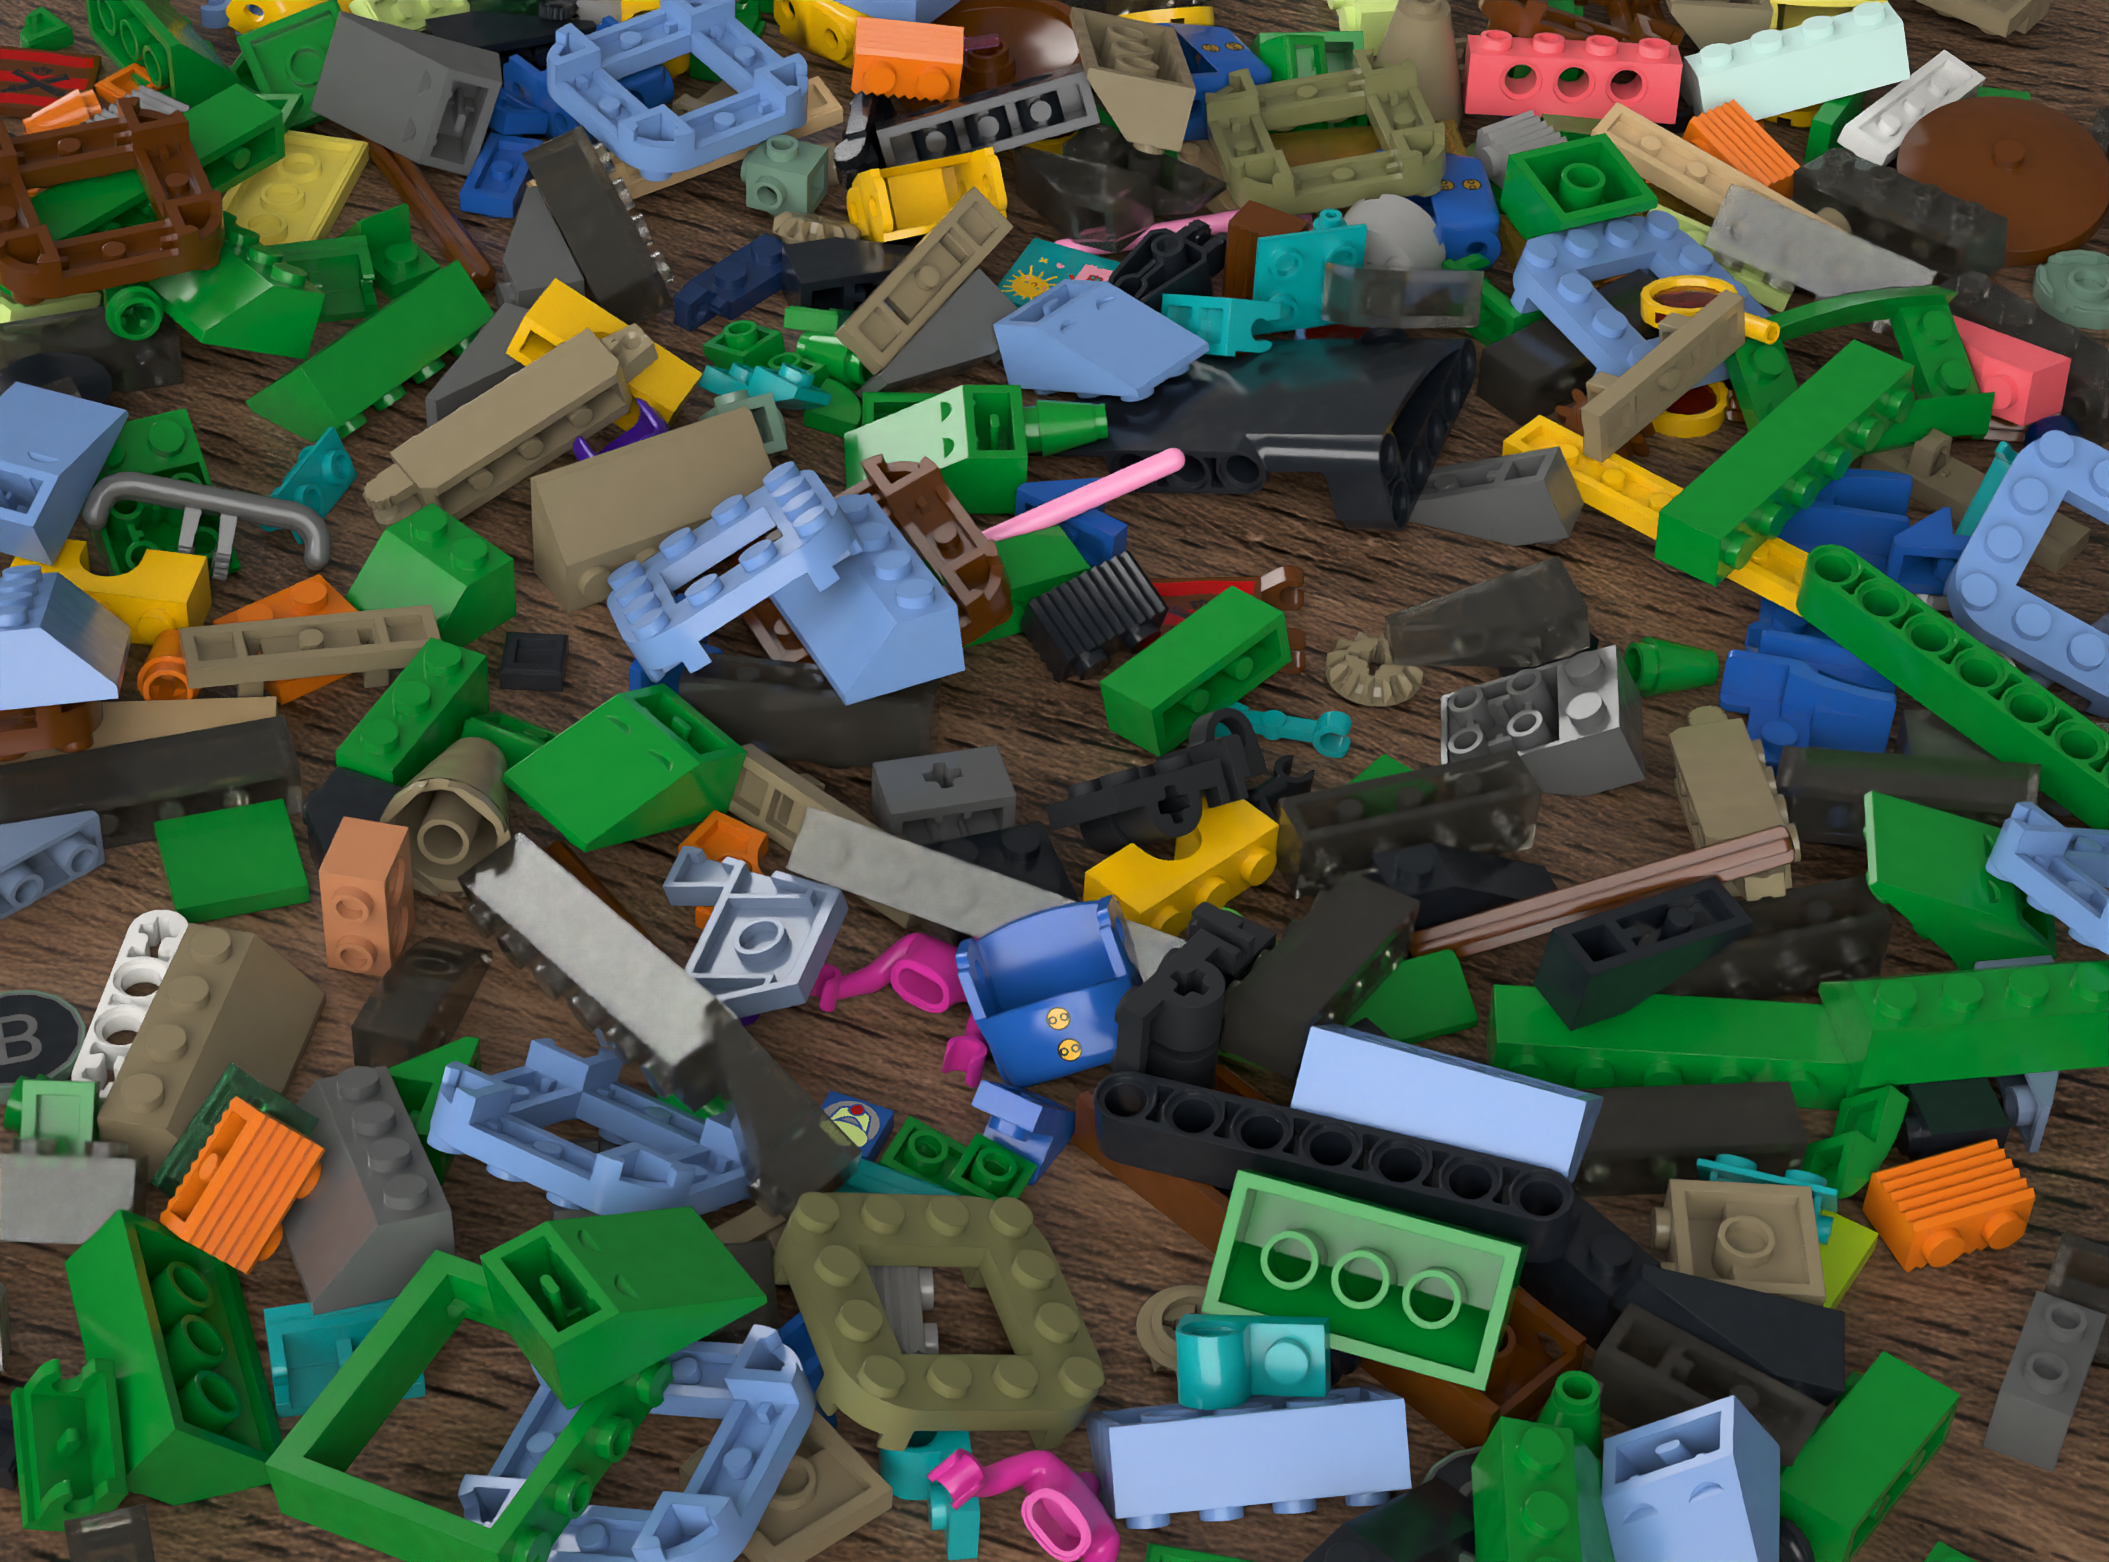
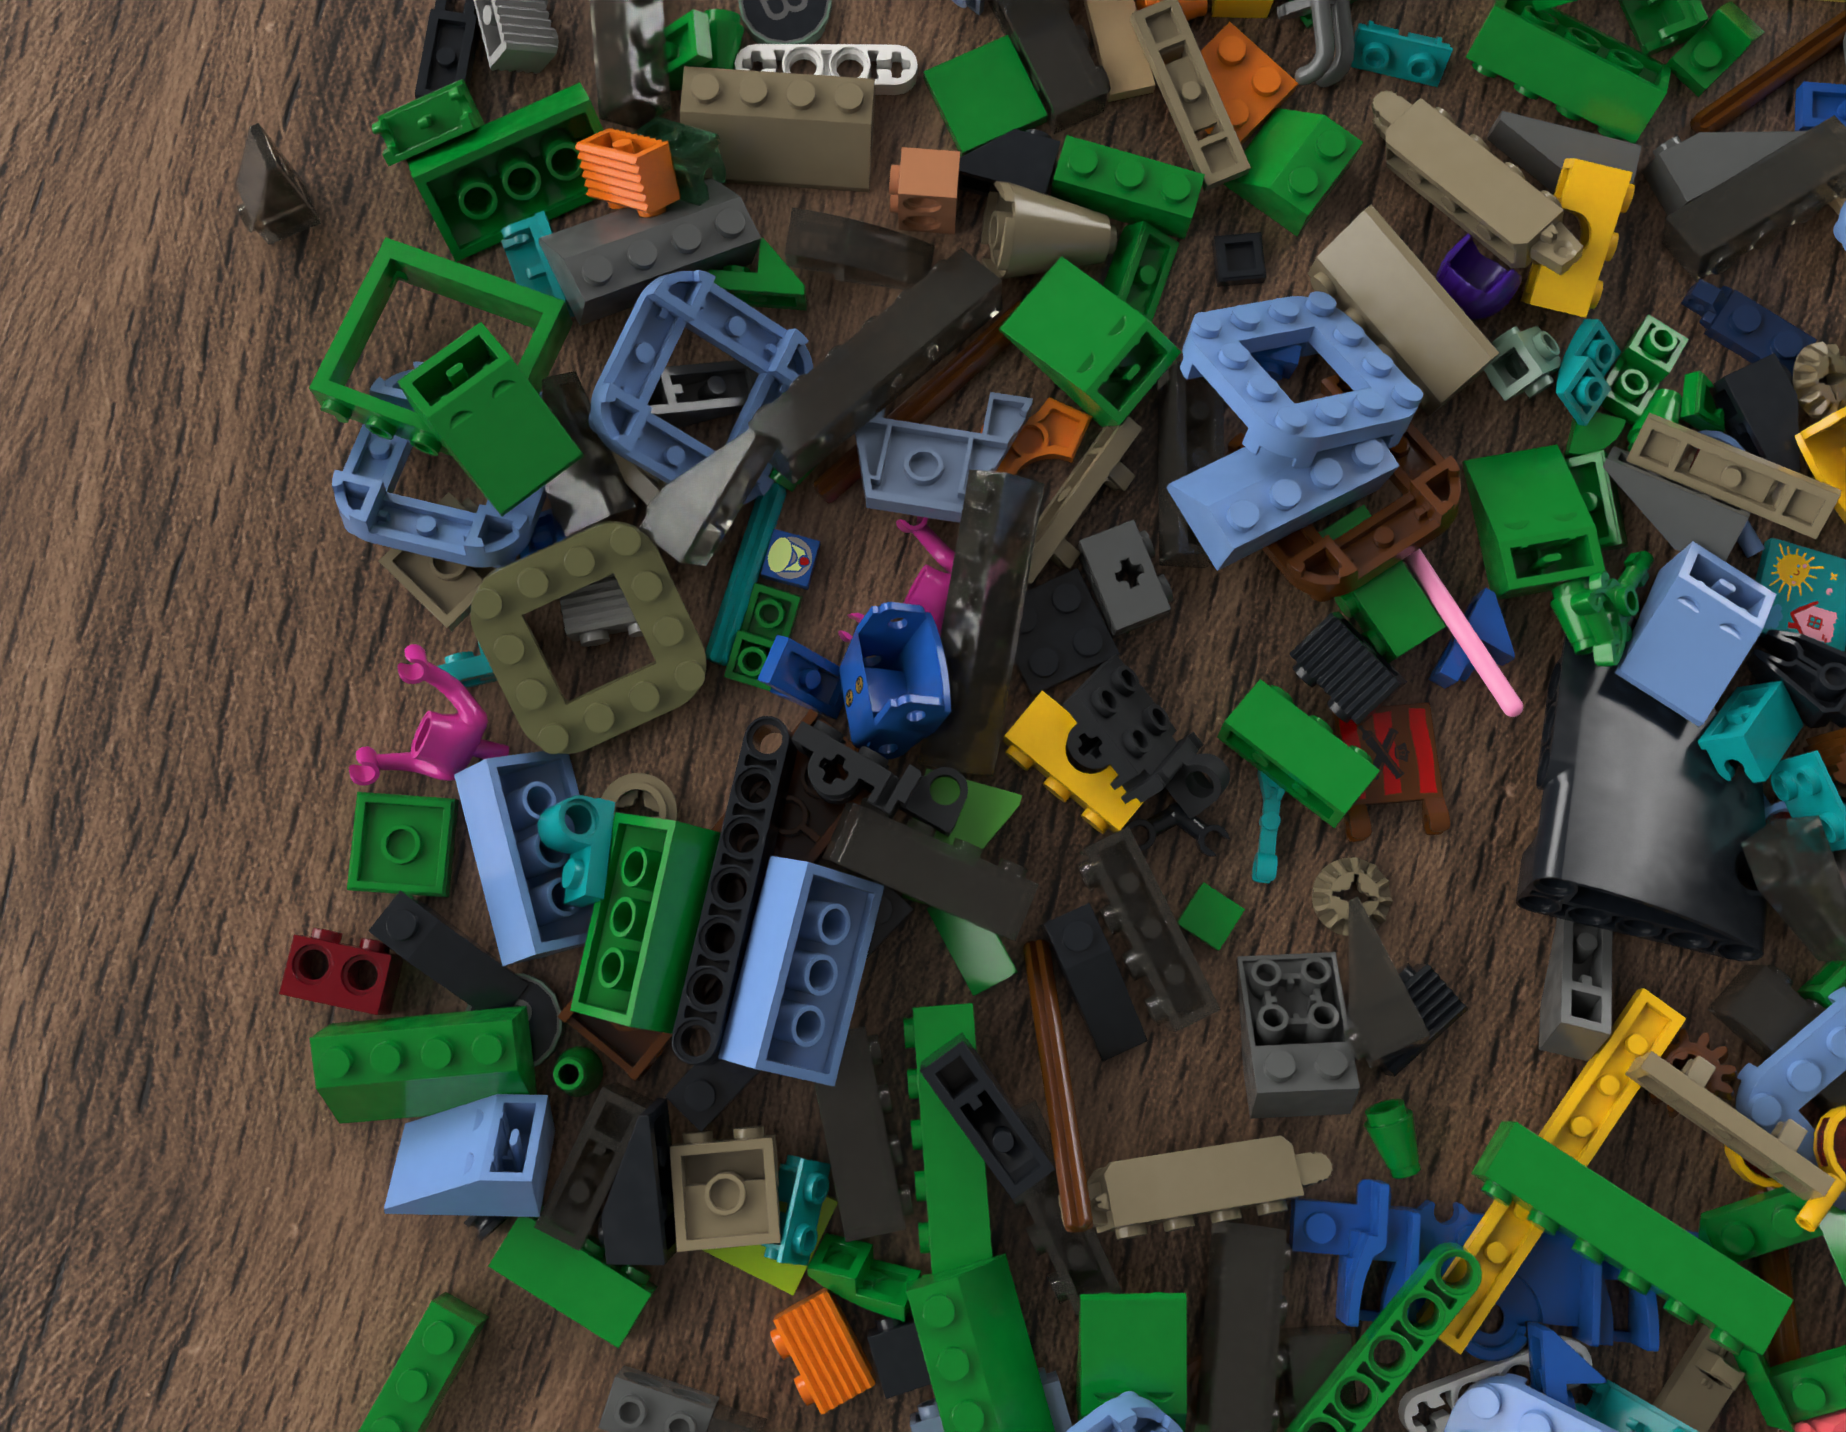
camera: 85 degrees right, 40 degrees up
none -> green piece [1570,551,1654,667]

